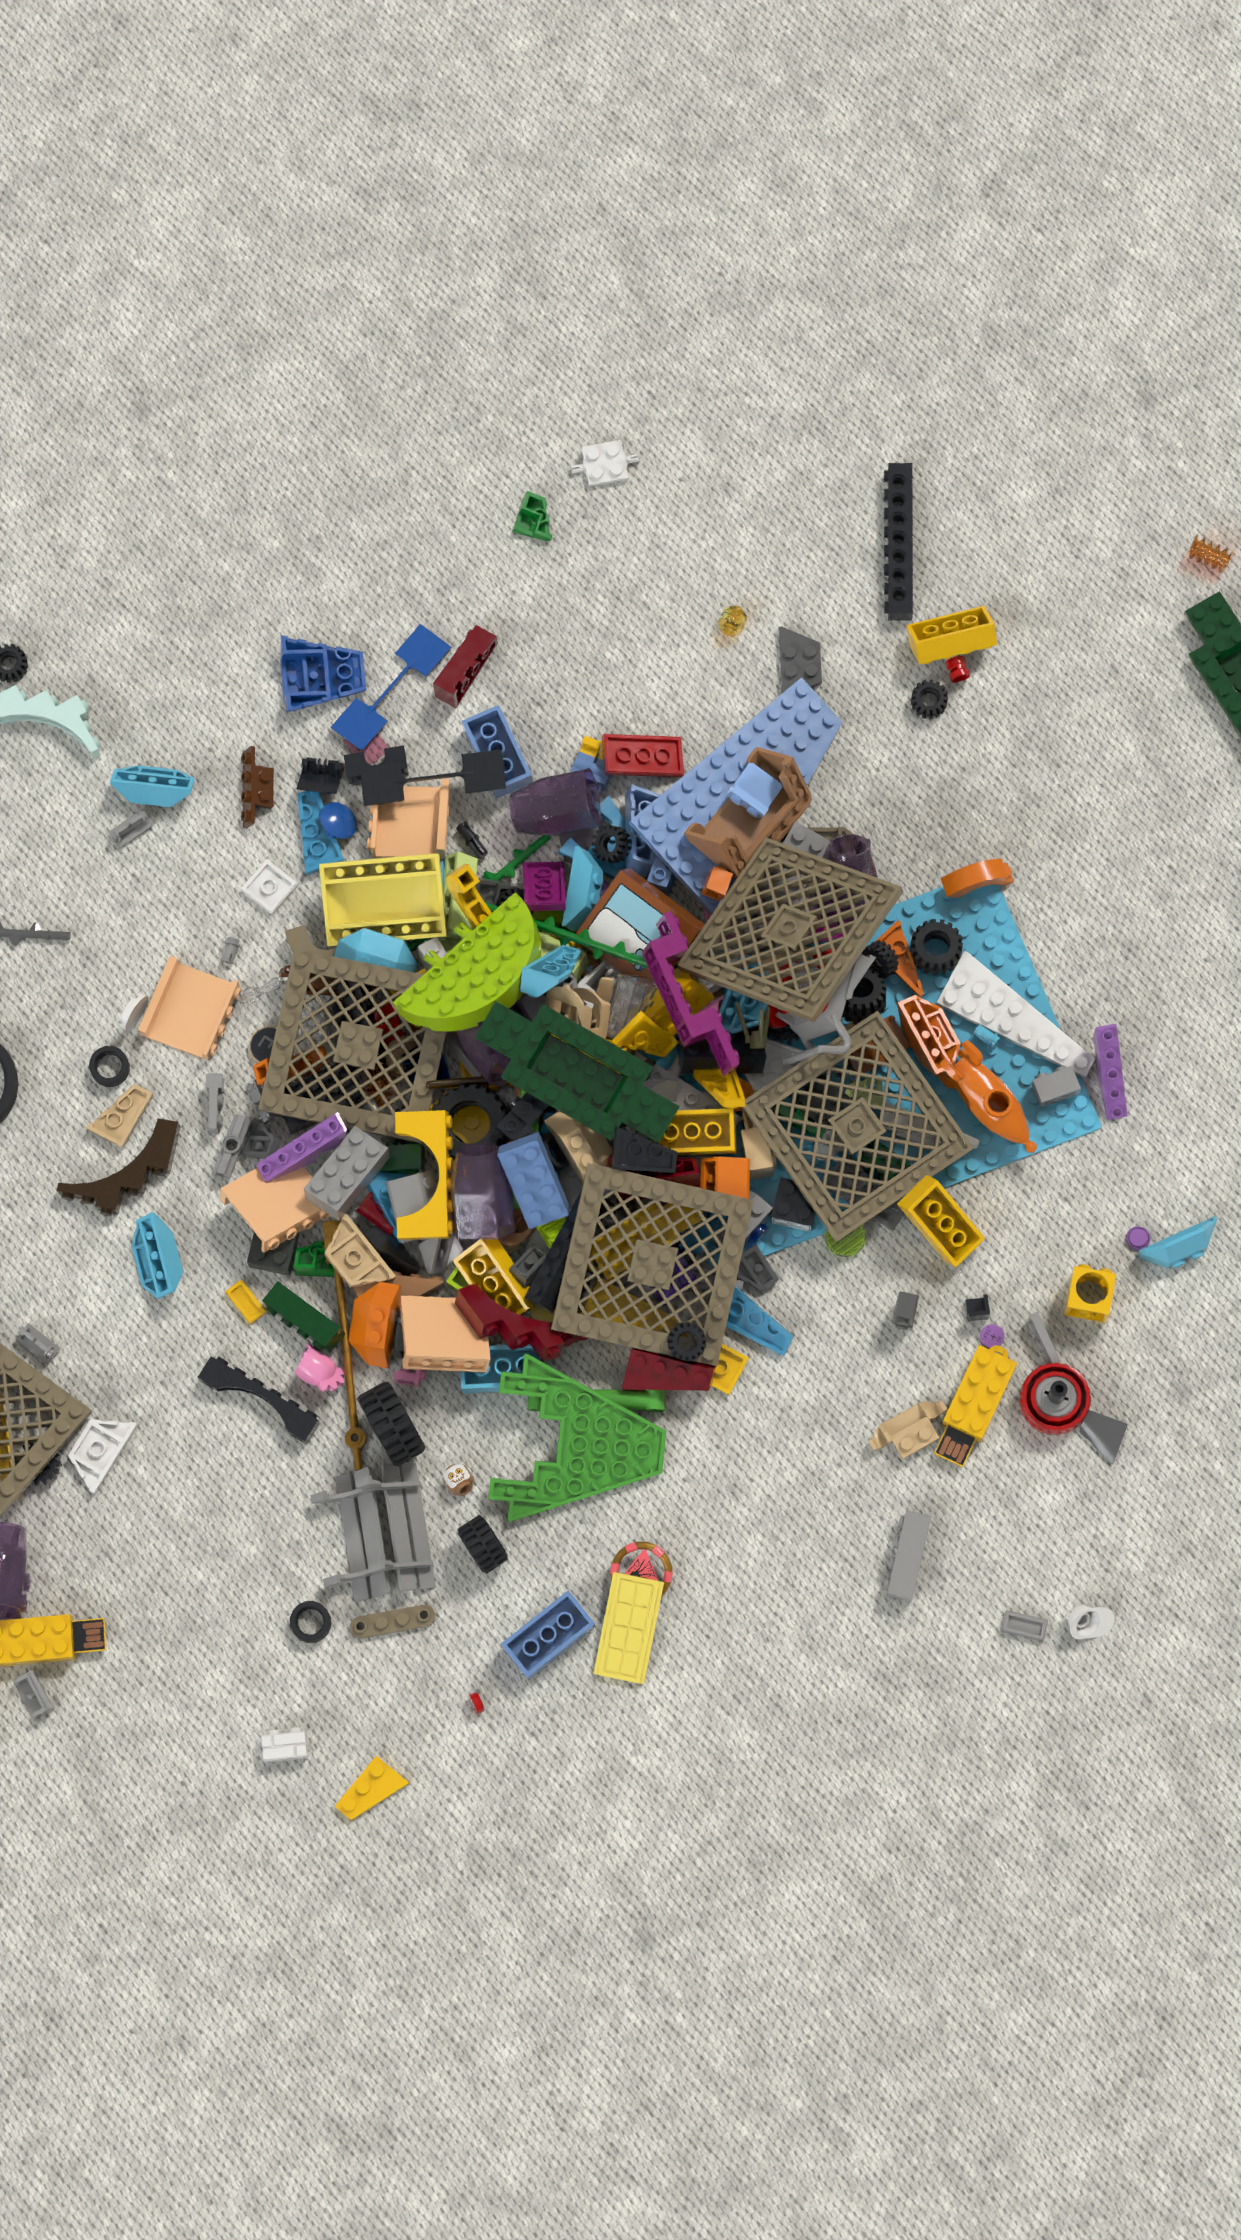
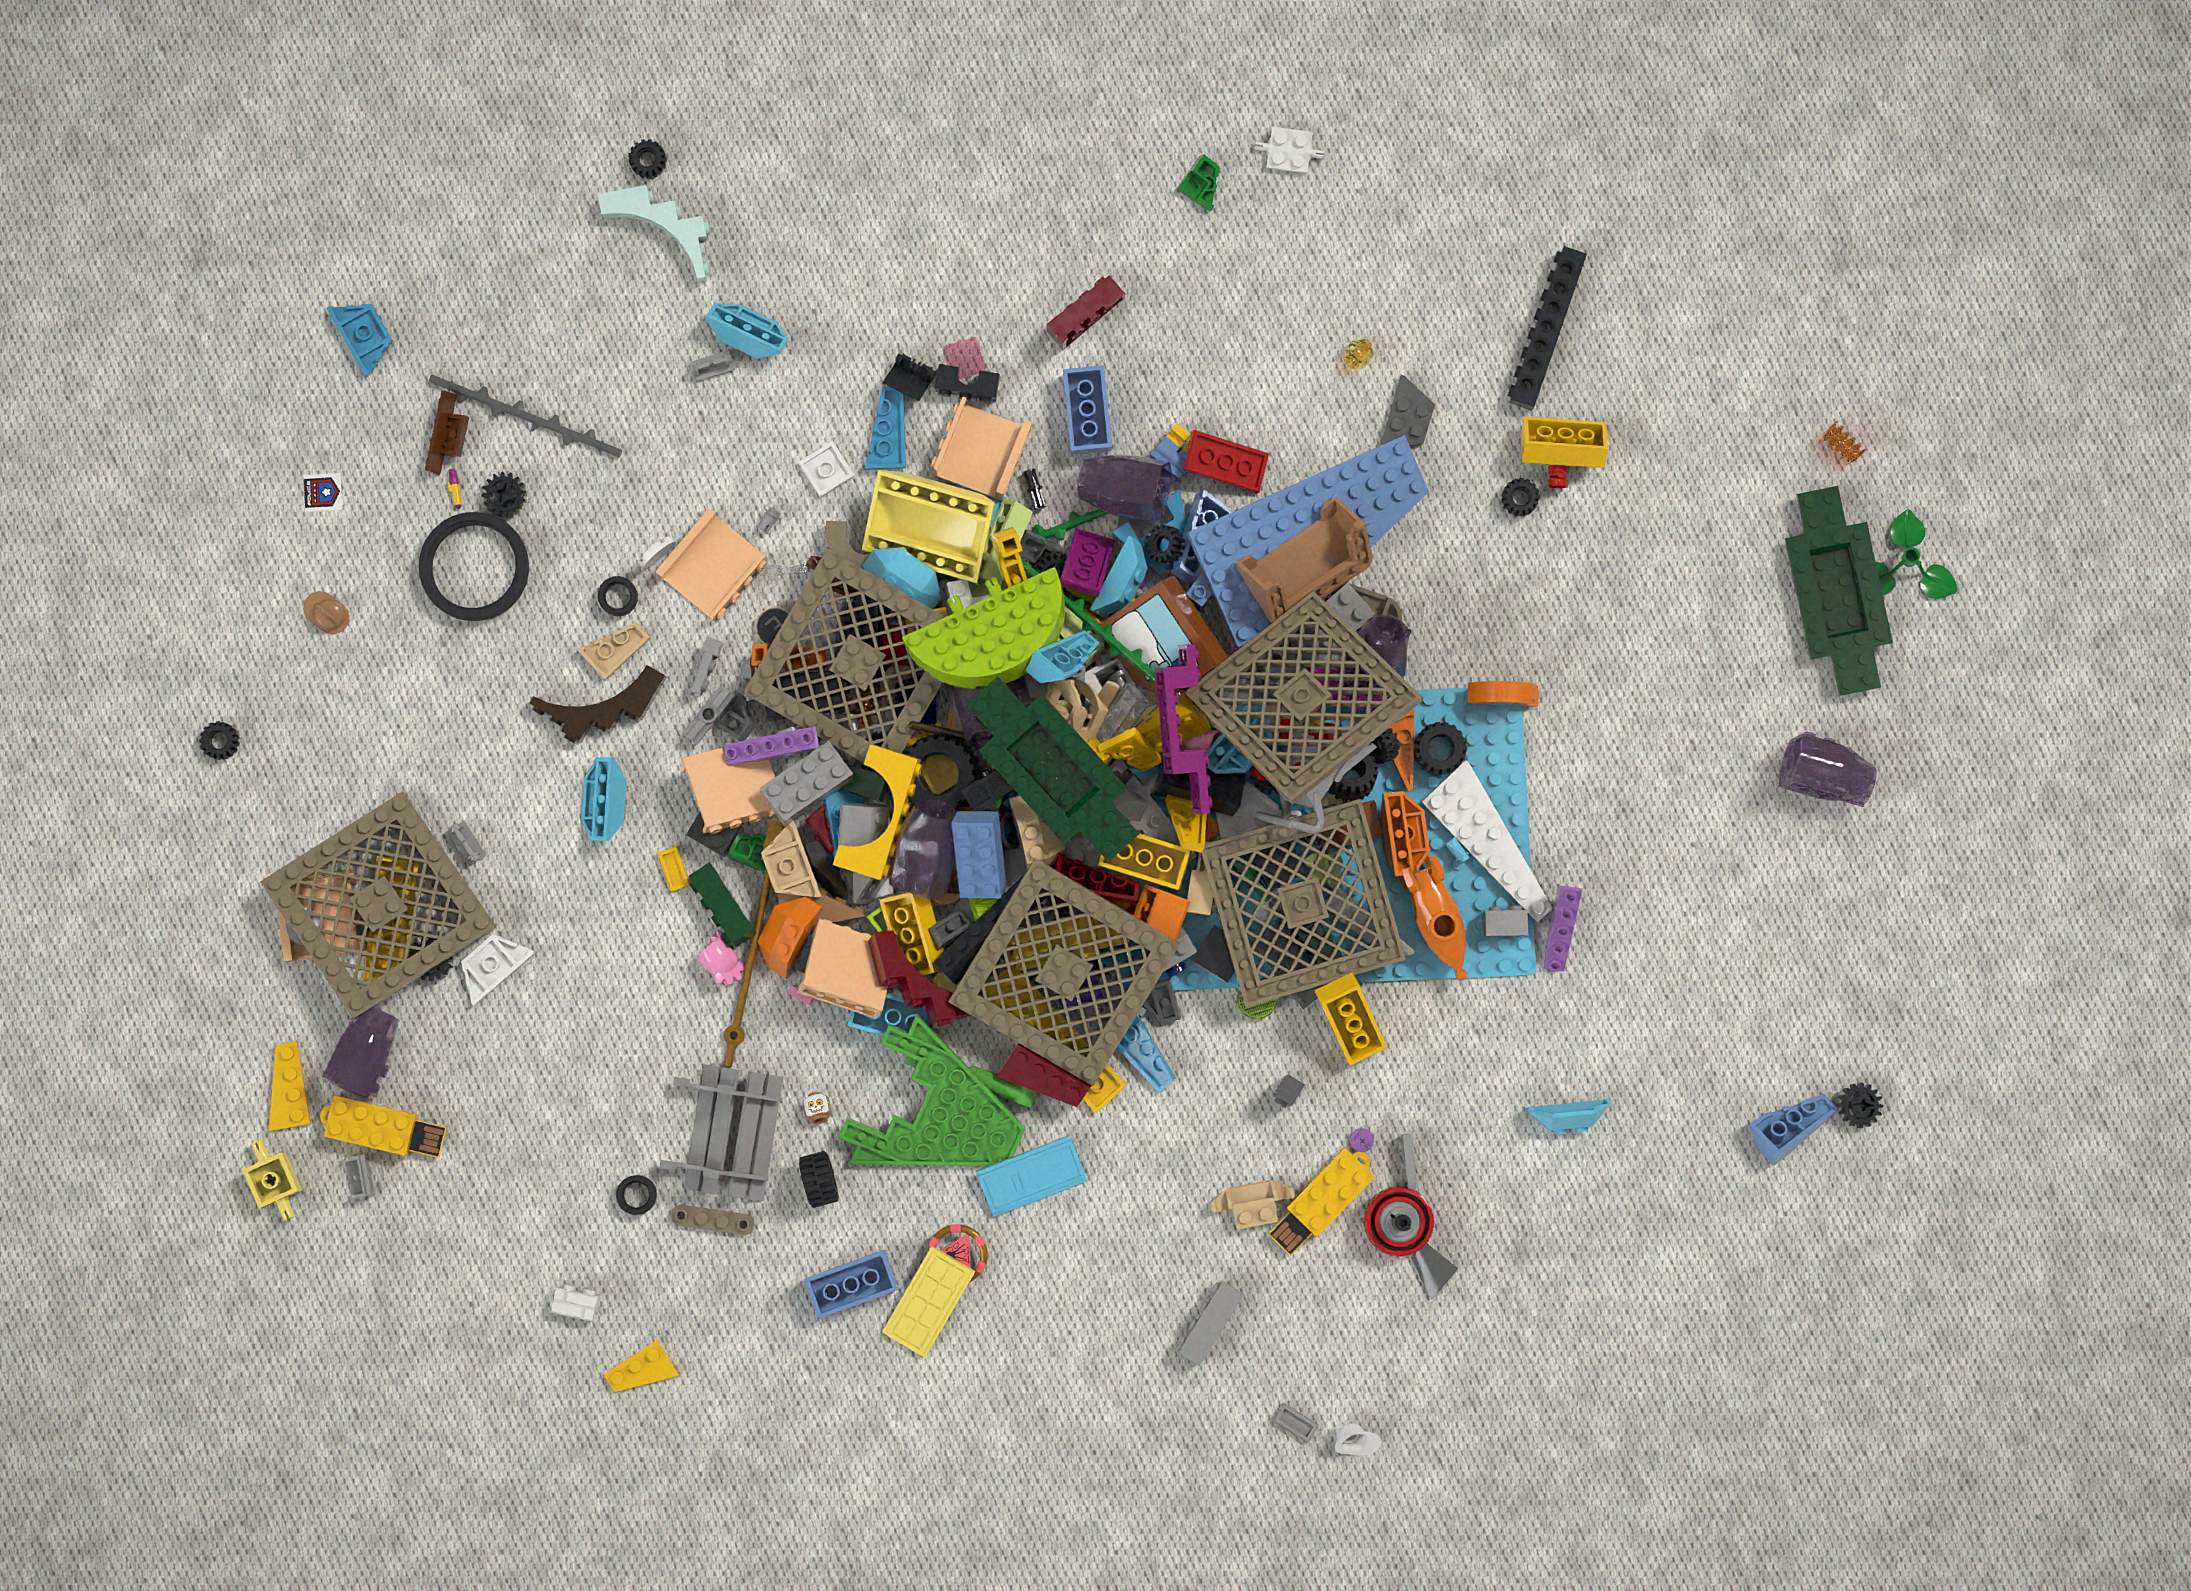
camera: 10 degrees right, 10 degrees up
black arch [198,1356,320,1445] -> none
reddish brown bracket [241,746,274,828] -> none
blue wedge [280,635,366,712] -> none
blue dish [319,802,357,839] -> none
blue hinge [331,624,452,751] -> none
black tyre [357,1382,426,1466] -> none
black hinge [360,749,506,806] -> none
red tile [468,1692,485,1714] -> none
black wing [611,1126,677,1173] -> none
black tyre [667,1322,707,1361] -> none
orange brick [701,866,733,902] -> none
light blue bracket [727,763,782,819] -> none
olive plant [735,1002,770,1049] -> none
black panel [965,1294,990,1322] -> none
yellow brick [1064,1264,1116,1323] -> none
medium lavender piece [1126,1226,1150,1251] -> none
none -> medium azure piece [976,1135,1087,1217]

